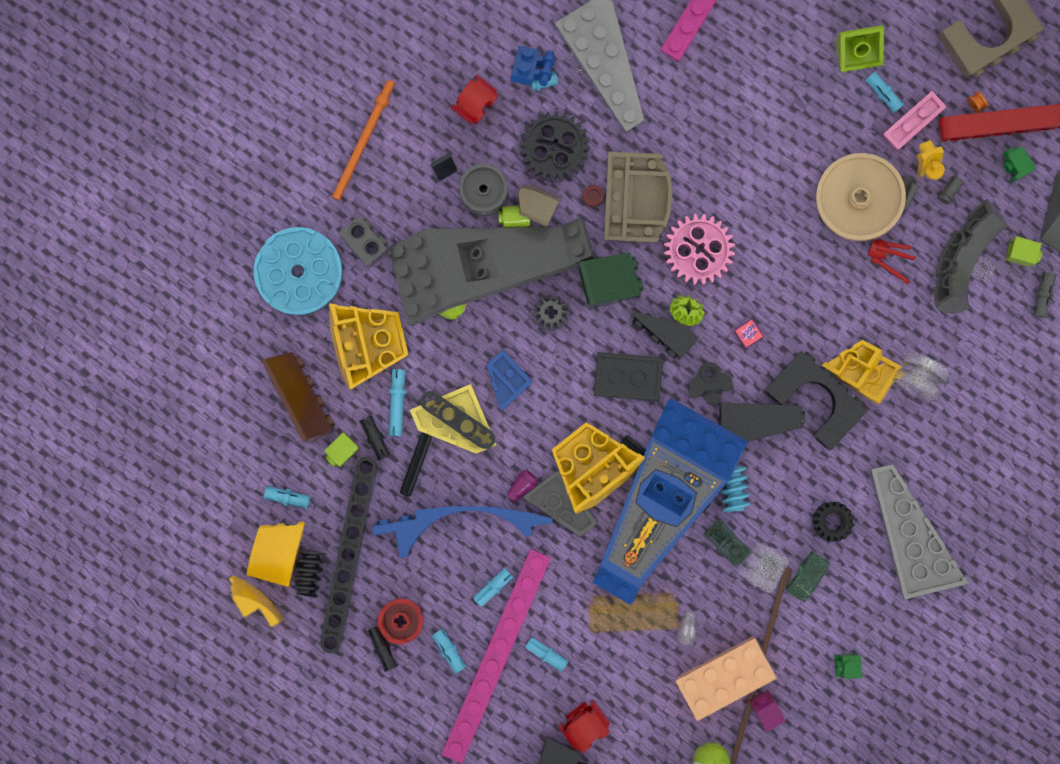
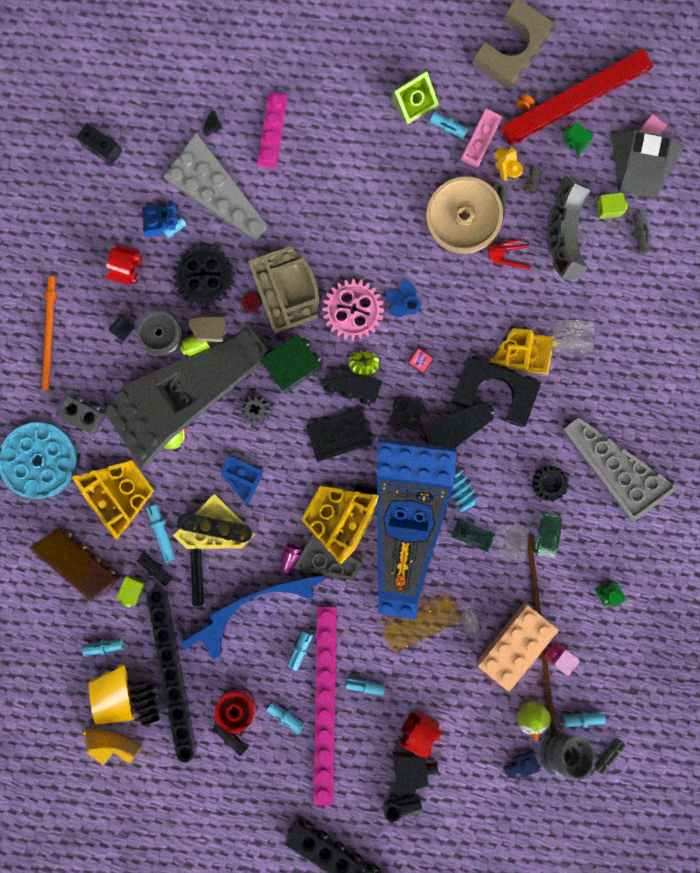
camera: 20 degrees left, 0 degrees up
none -> blue plate [386,280,421,317]

